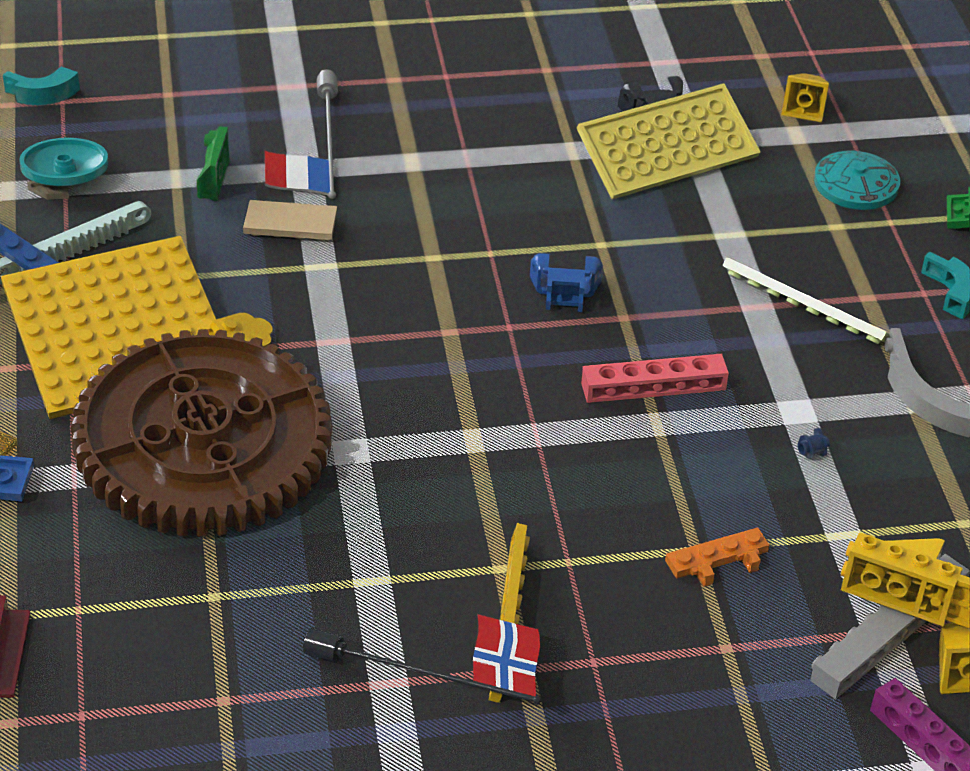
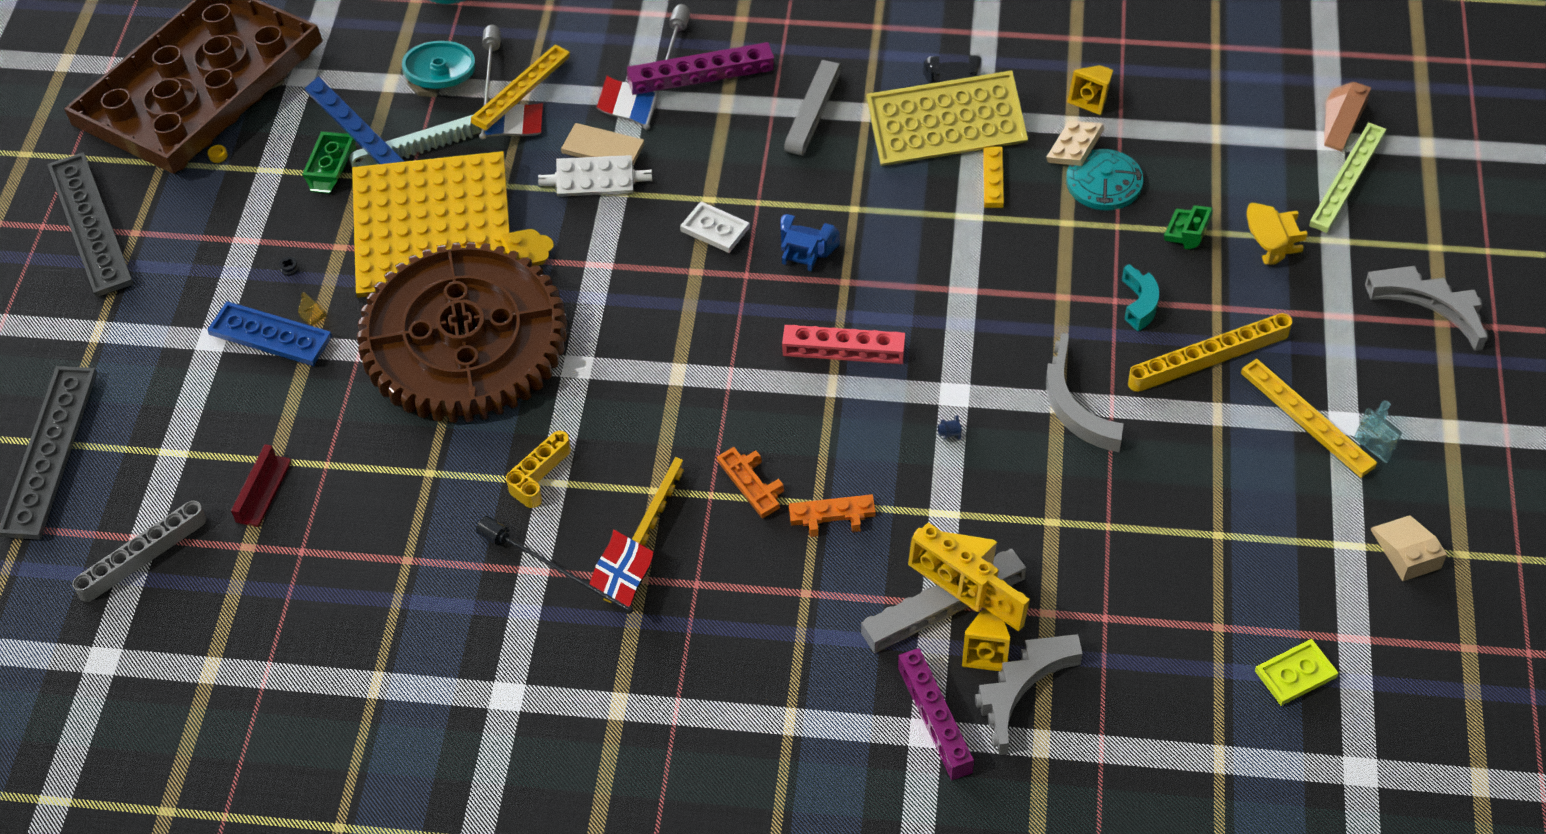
camera: 20 degrees right, 10 degrees up
green slope [196,126,230,201] -> none
plate [723,258,889,344] -> none
none -> yellow plate [471,44,570,131]
none -> flag [479,25,543,140]
none -> yellow beam [506,431,571,508]
none -> white plate [538,155,652,197]
none -> magenta brick [627,42,774,95]
none -> white plate [680,202,750,253]
none -> orange hinge [717,447,784,519]
none -> light grey beam [784,60,841,156]
none -> yellow plate [983,147,1004,208]
none -> tan plate [1046,121,1104,166]

